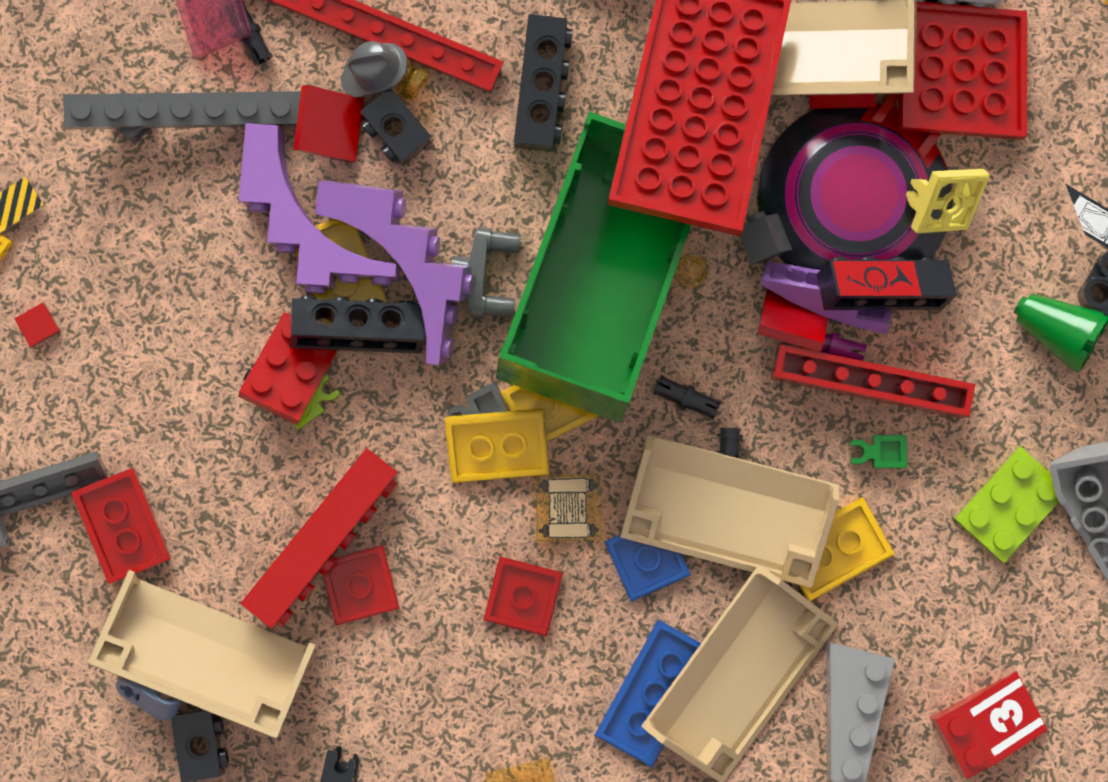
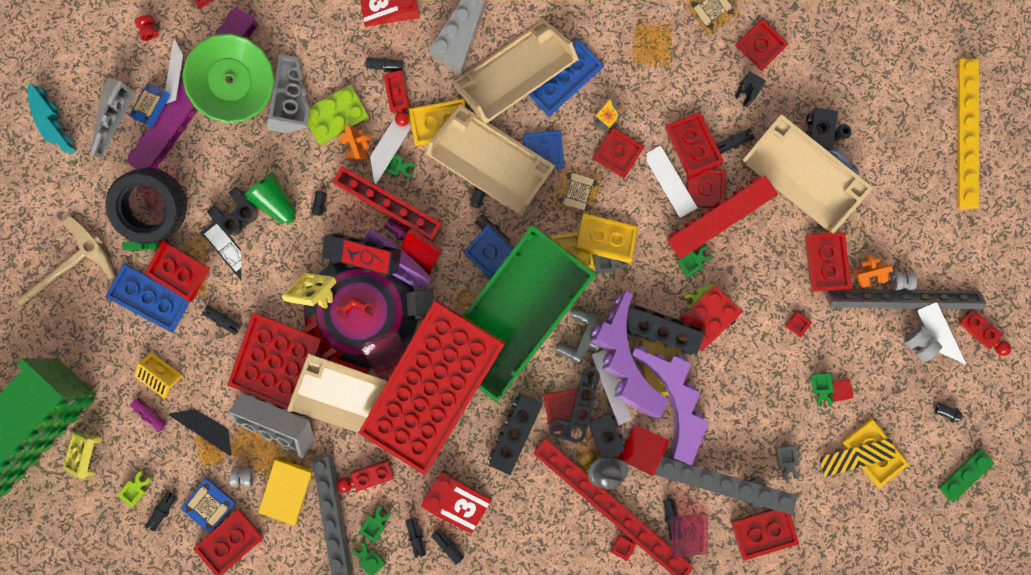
camera: 155 degrees left, 0 degrees up
none -> black pin [202,305,242,335]
none -> black pin [310,191,327,216]
none -> red arm [333,297,376,320]
none -> orange hips [339,125,372,161]
none -> clear pink tile [361,329,407,378]
none -> black axle [365,57,404,72]
none -> white sticker [370,119,412,184]
none -> red plate [383,70,410,127]
none -> blue tile [463,225,514,279]
none -> red tile [543,388,586,432]
none -> black beam [549,367,600,442]
none -> white sticker [592,349,631,425]
none -> brick [594,99,624,132]
none -> white sticker [647,145,697,218]
none -> red plate [665,112,724,178]
none -> green plate [676,246,713,278]
none -> black pin [716,128,754,154]
none -> red plate [731,509,799,561]
none -> dark grey plate [775,445,799,481]
none -> red tile [785,311,812,338]
none -> green plate [811,372,834,407]
none -> black pin [834,124,851,141]
none -> orange hips [851,254,893,288]

